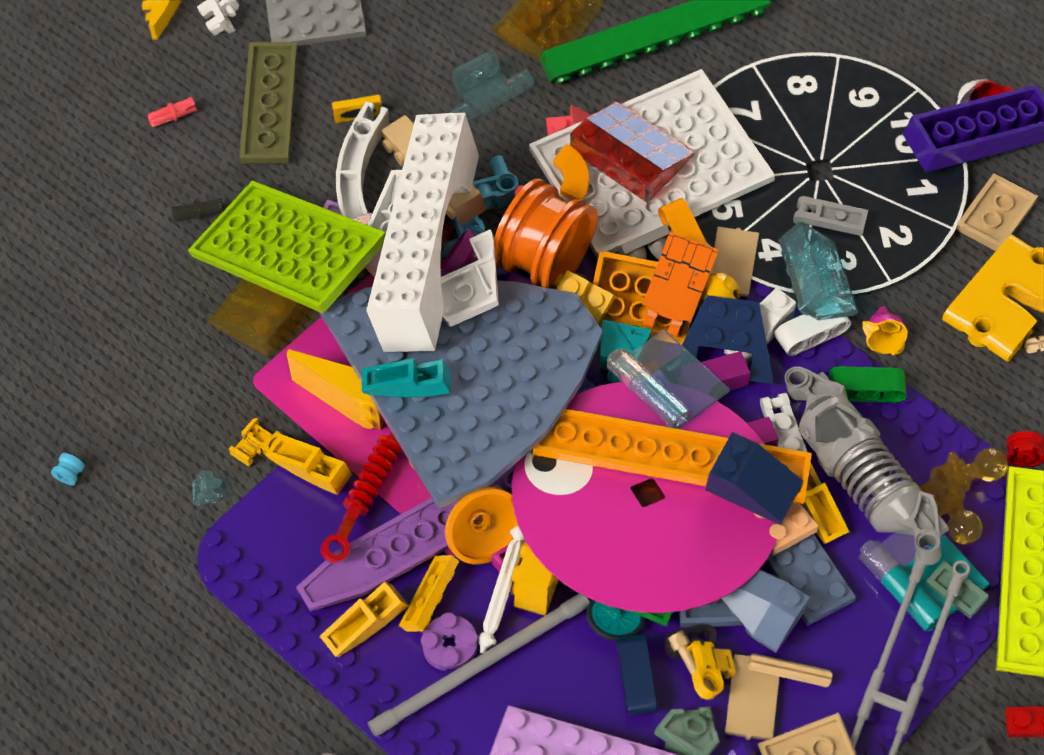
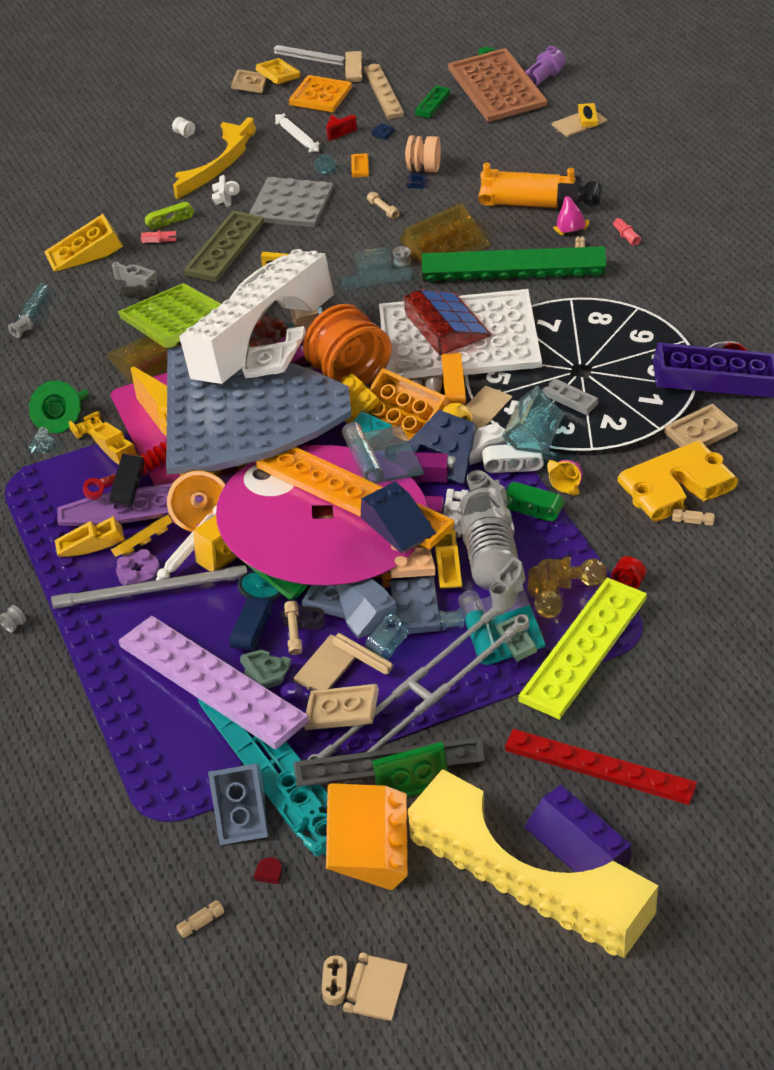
camera: 25 degrees right, 15 degrees down
teal slope [362,358,450,397] -> none
light orange tile [553,143,589,201] -> none
orange tile [642,232,719,338] -> none
yellow piece [686,641,736,700] -> none
none -> light grey bush [8,315,33,338]
none -> clear light blue pin [18,283,49,319]
none -> green piece [29,380,90,433]
none -> yellow slope [44,214,123,272]
none -> black beam [110,453,144,507]
none -> light grey piece [112,262,158,294]
none -> lime beam [145,202,194,230]
none -> clear light blue piece [365,615,408,660]
none -> light grey wheel [393,246,411,268]
none -> clear light blue bush [439,608,464,630]

